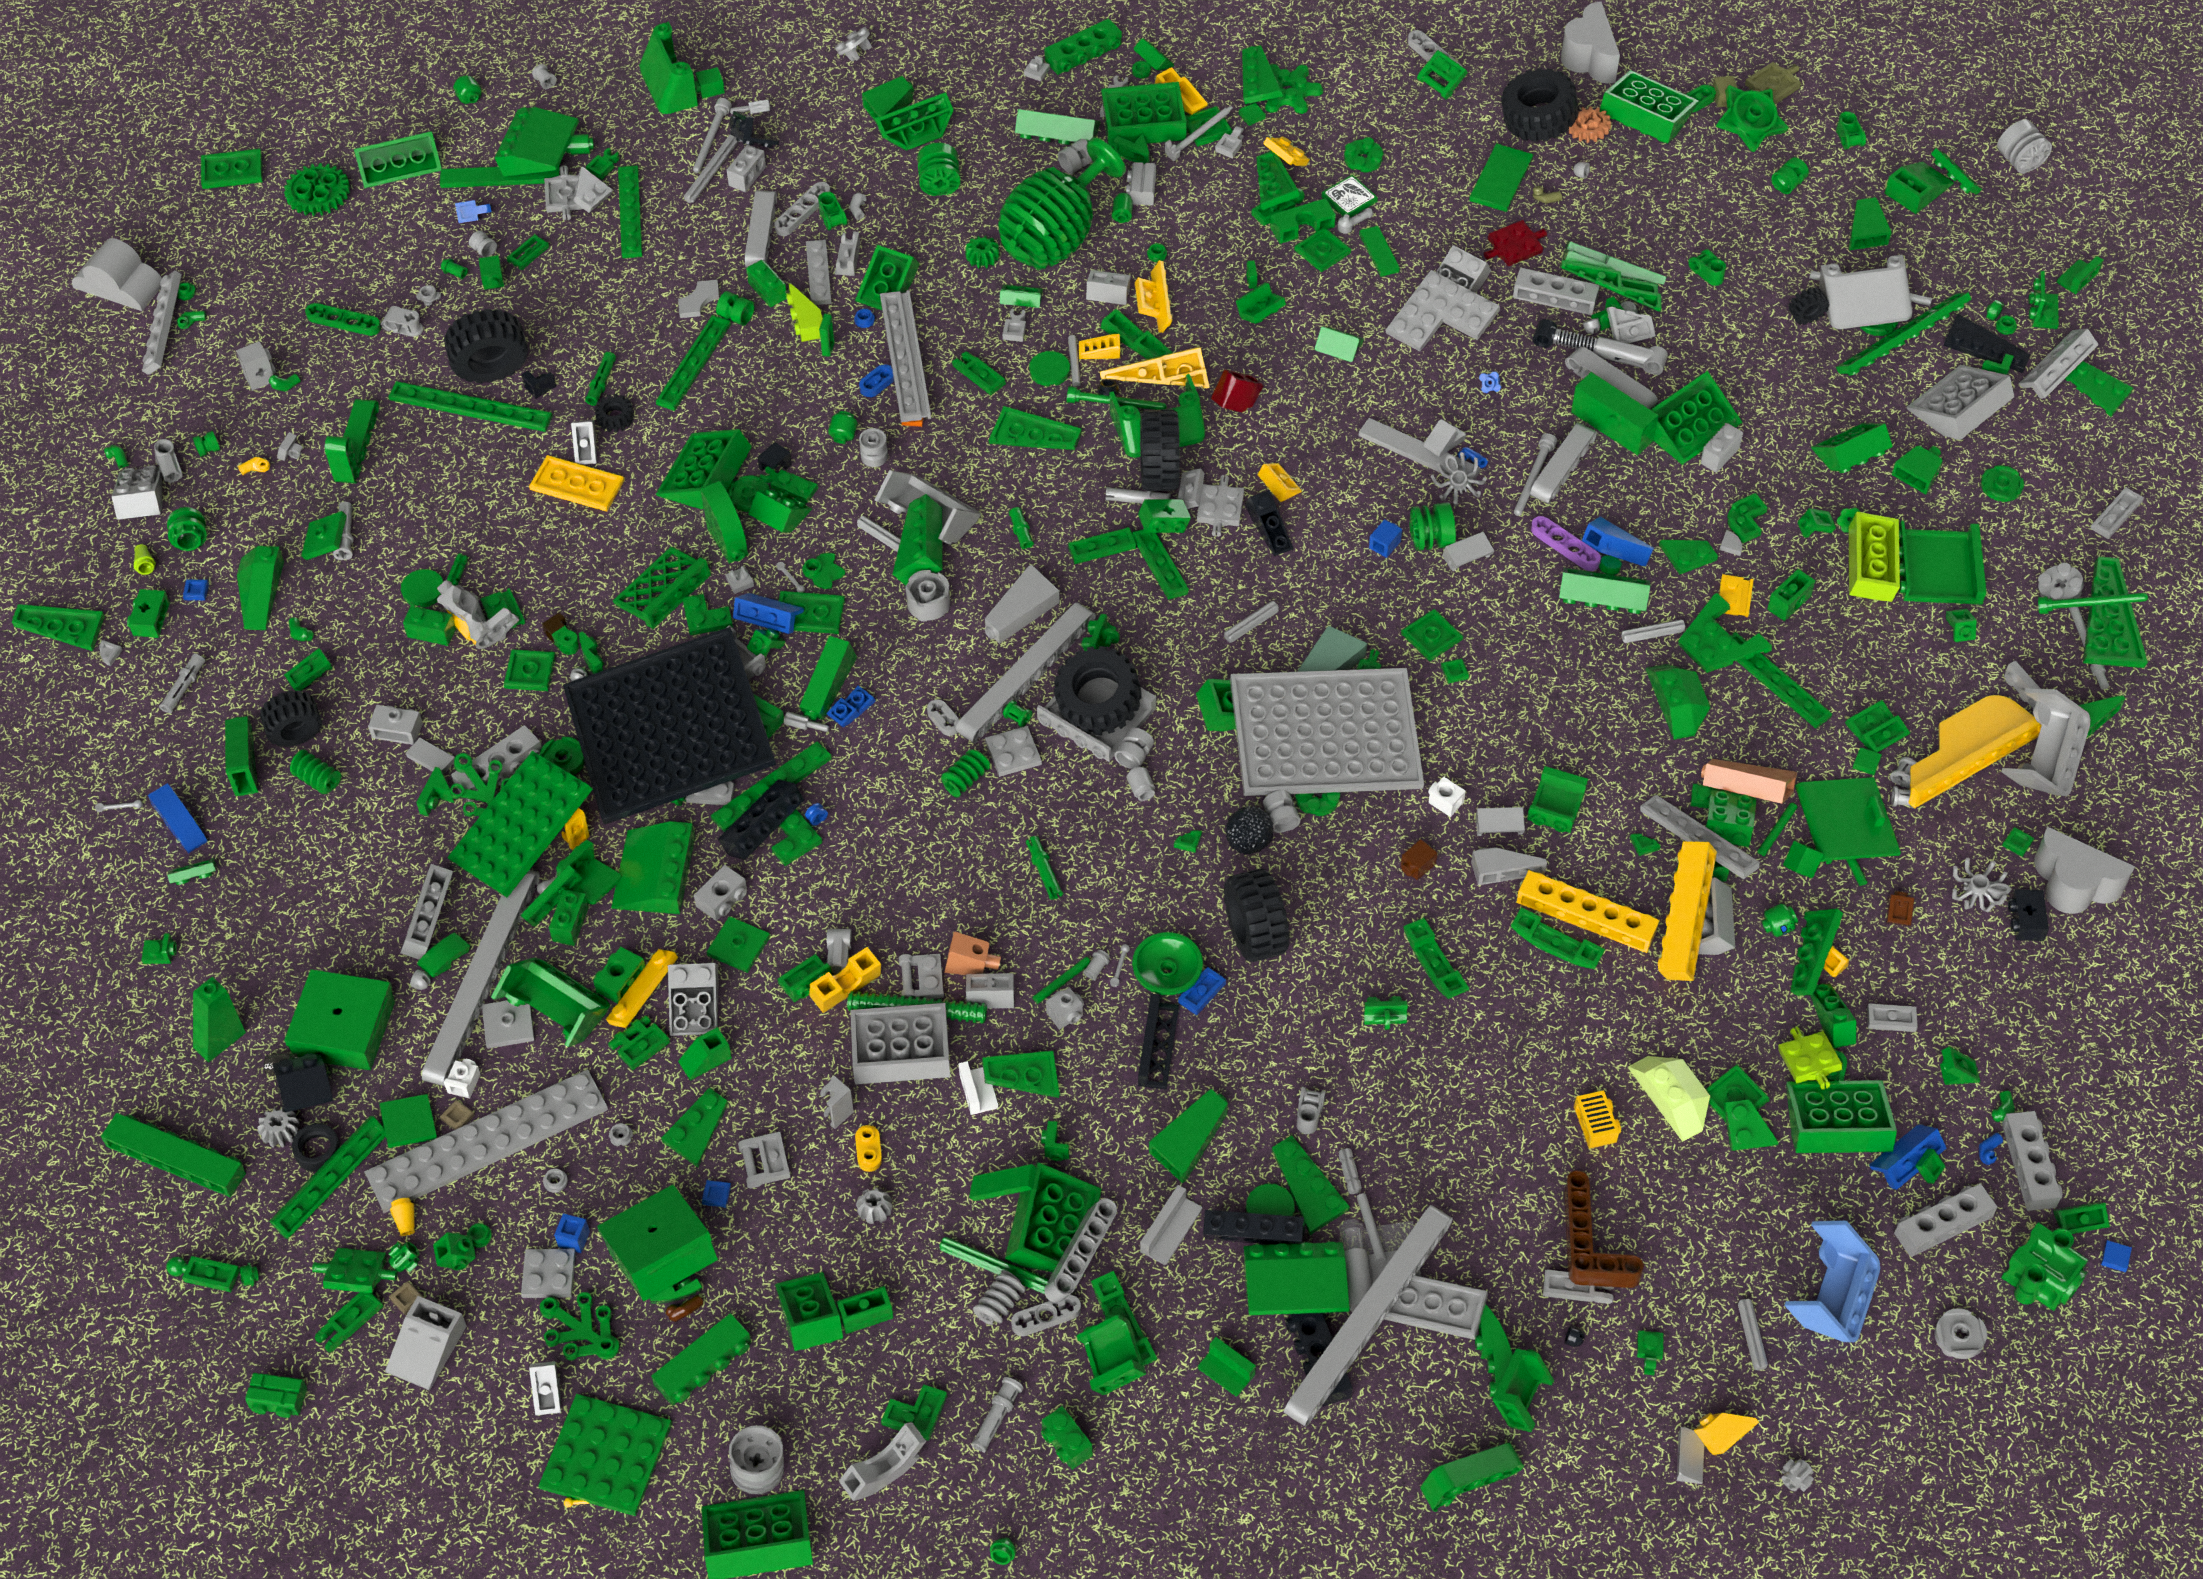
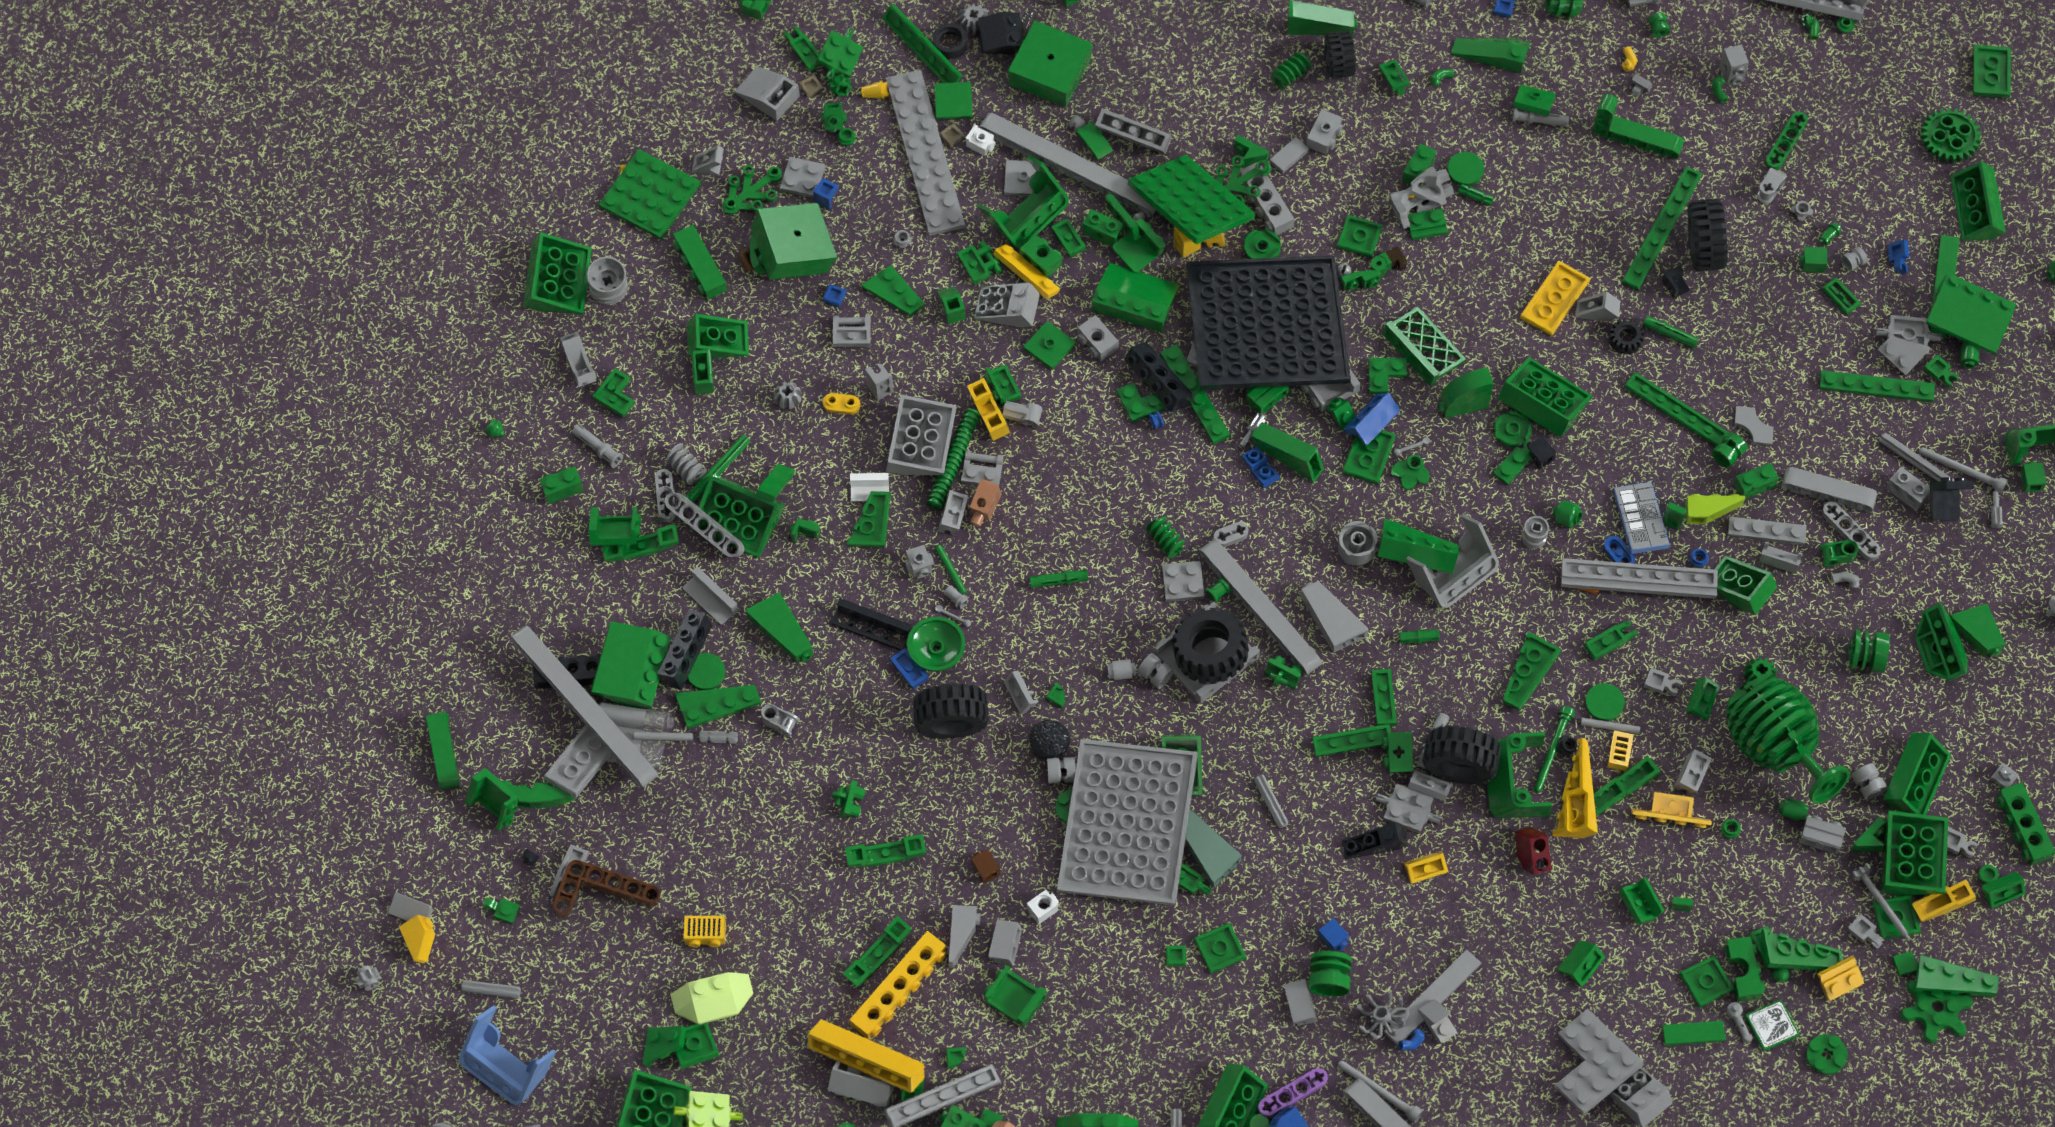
camera: 105 degrees right, 10 degrees up
light grey plate [543,1169,568,1193] -> none
light grey tile [725,566,754,594] -> none
green slope [748,489,812,533] -> none
light grey axle [857,516,901,552] -> none
green panel [1198,1337,1256,1396] -> none
plate [1479,371,1501,393] -> none
none -> light grey plate [1004,671,1039,715]
none -> green plate [1051,218,1086,258]
none -> tile [1613,482,1670,554]

